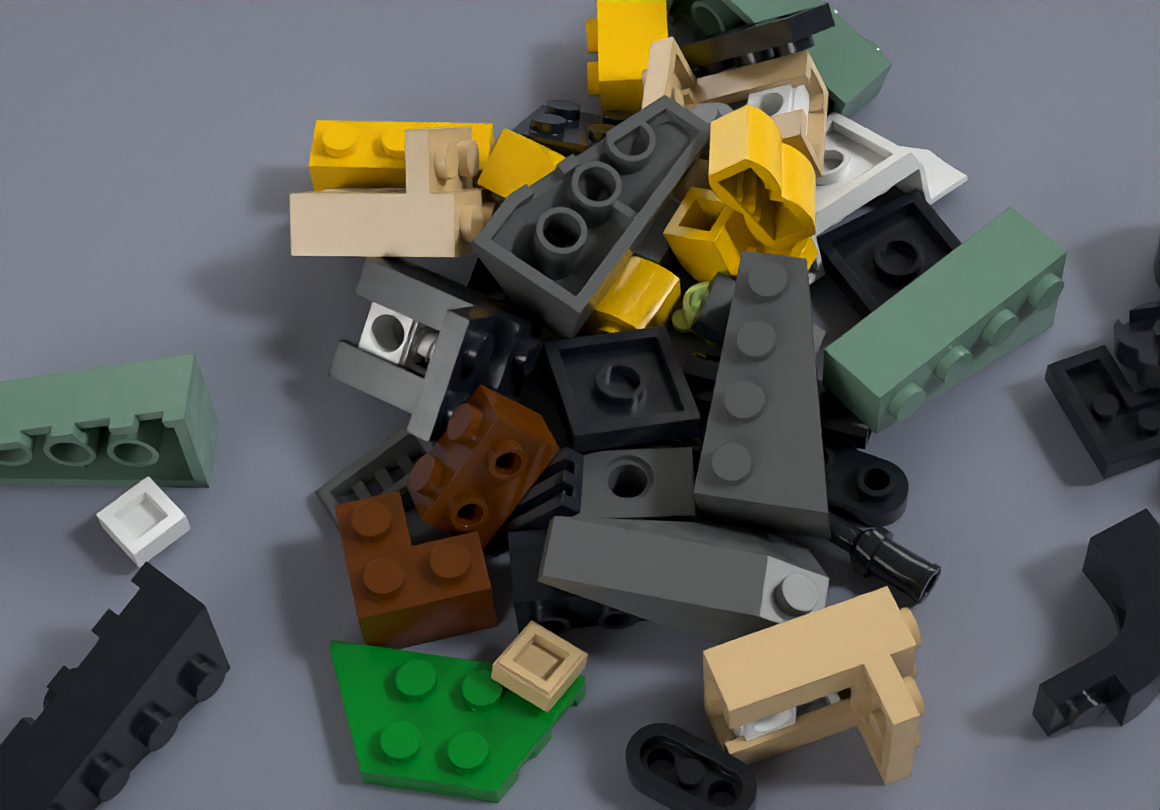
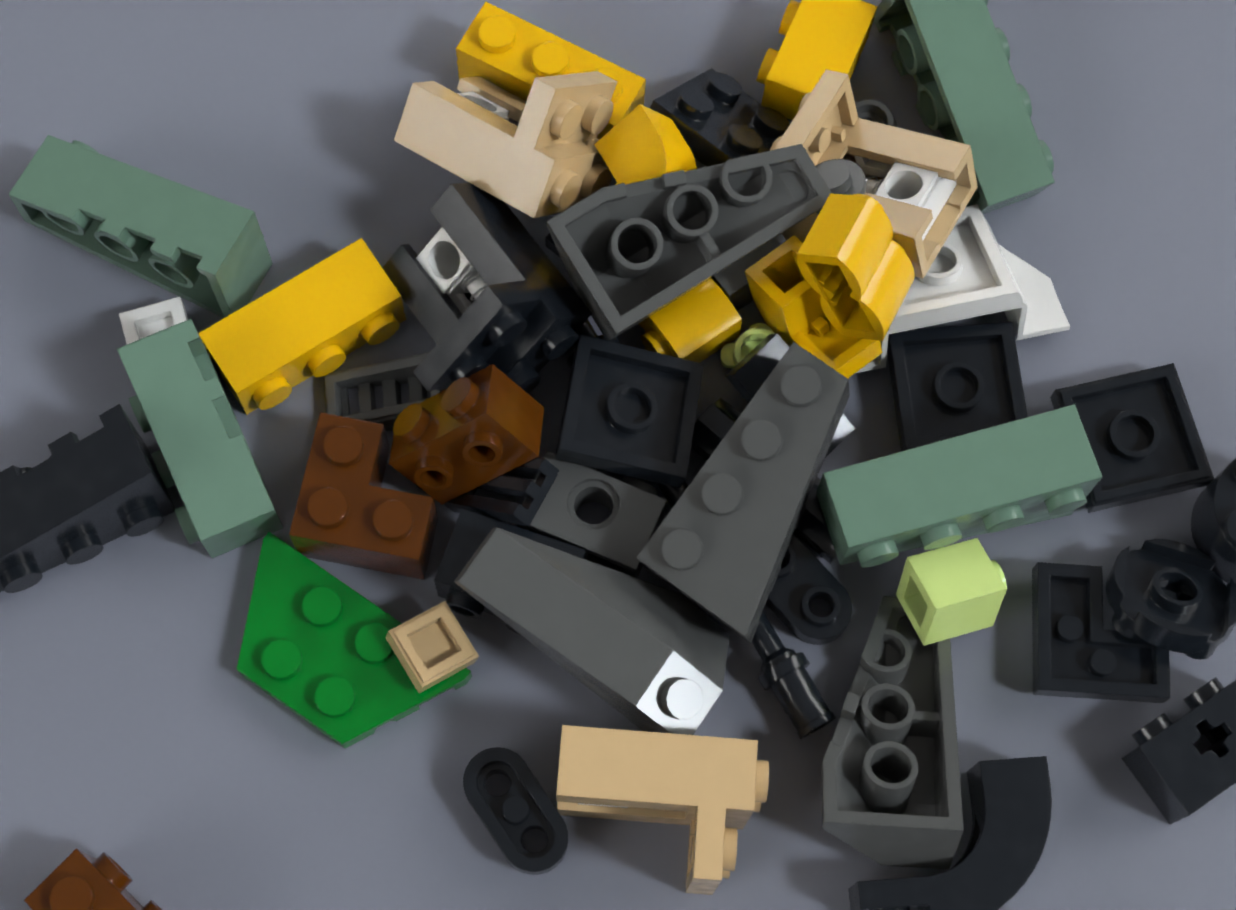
camera: 15 degrees right, 15 degrees up
black plate [679,2,835,77] -> none
none -> sand green wedge [117,319,283,559]
none -> yellow brick [199,238,406,415]
none -> dark grey wedge [821,596,964,870]
none -> yellowish green brick [896,538,1007,646]
none -> black plate [1050,363,1214,513]

